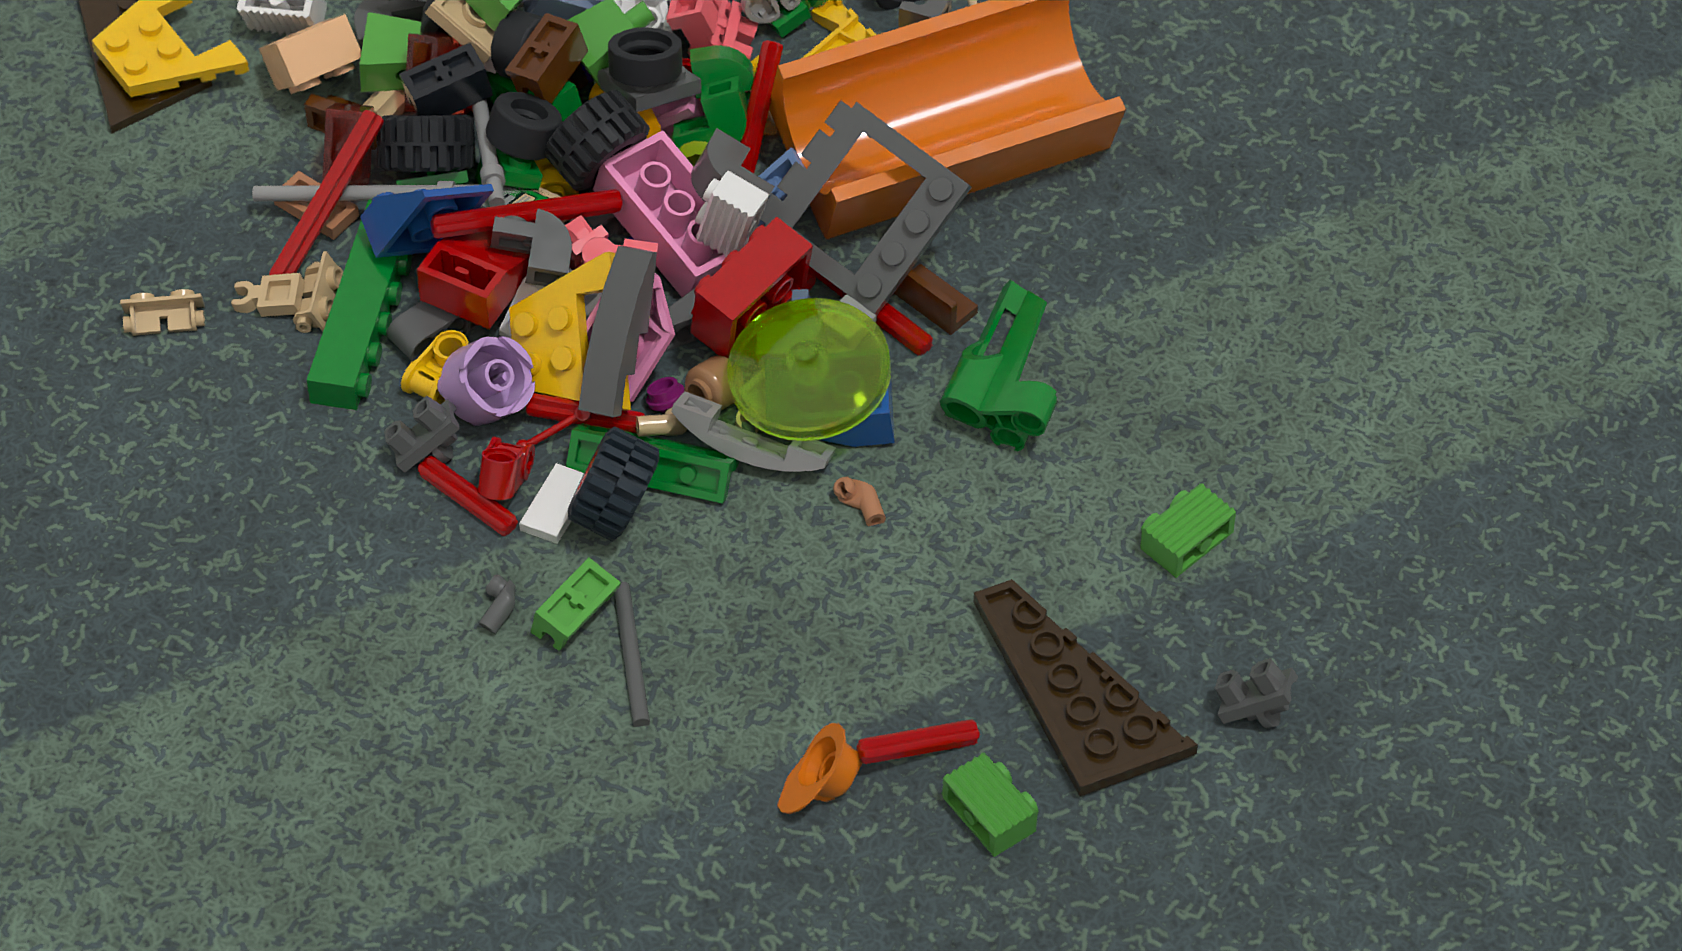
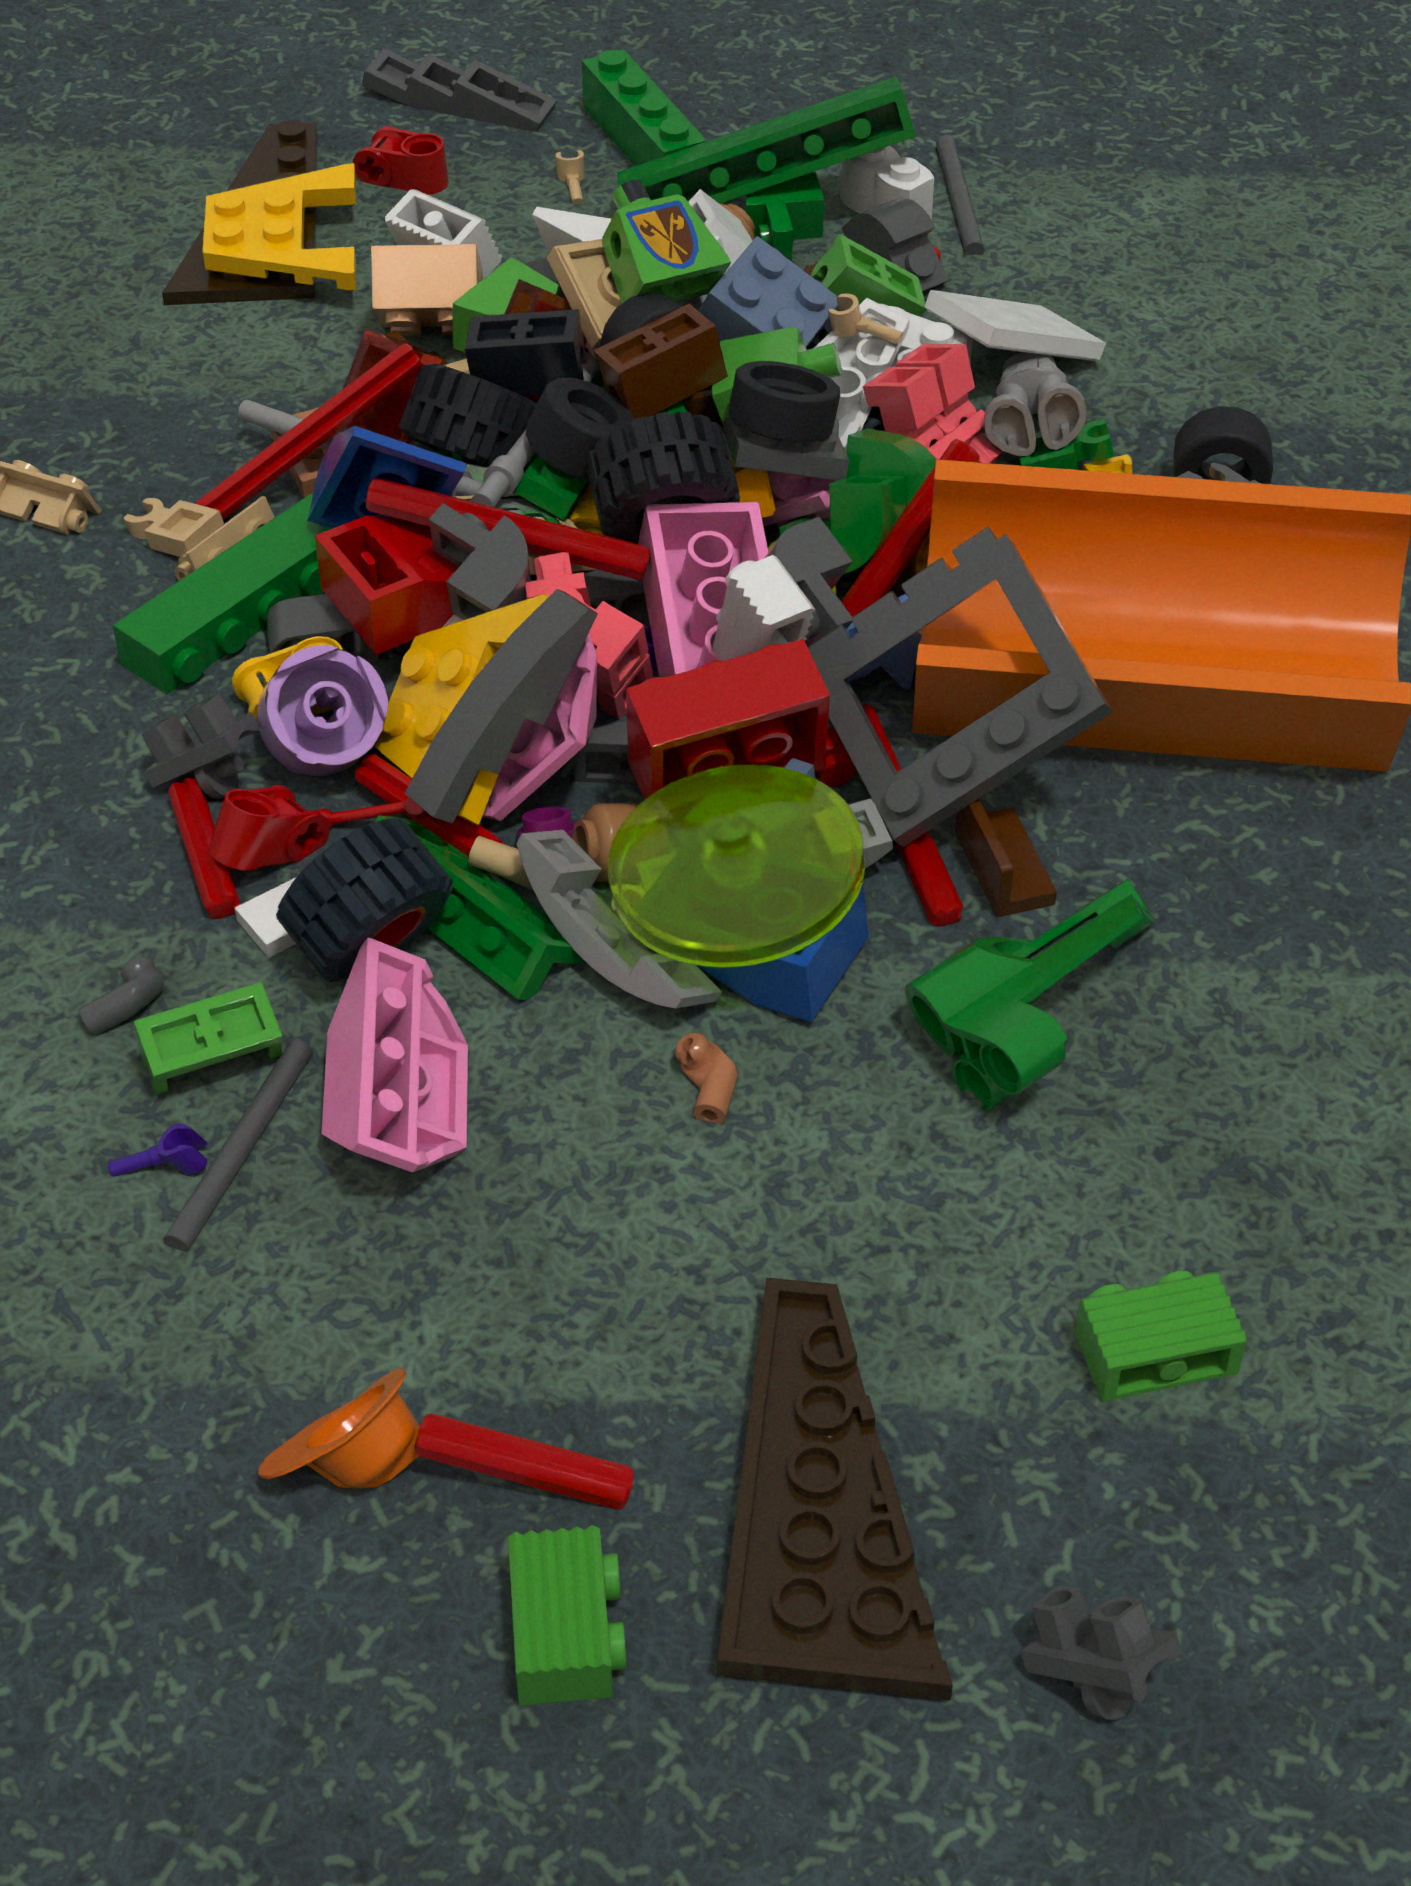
camera: 30 degrees right, 5 degrees down
none -> dark purple hand [108,1123,207,1177]
none -> bright pink wedge [321,937,468,1173]

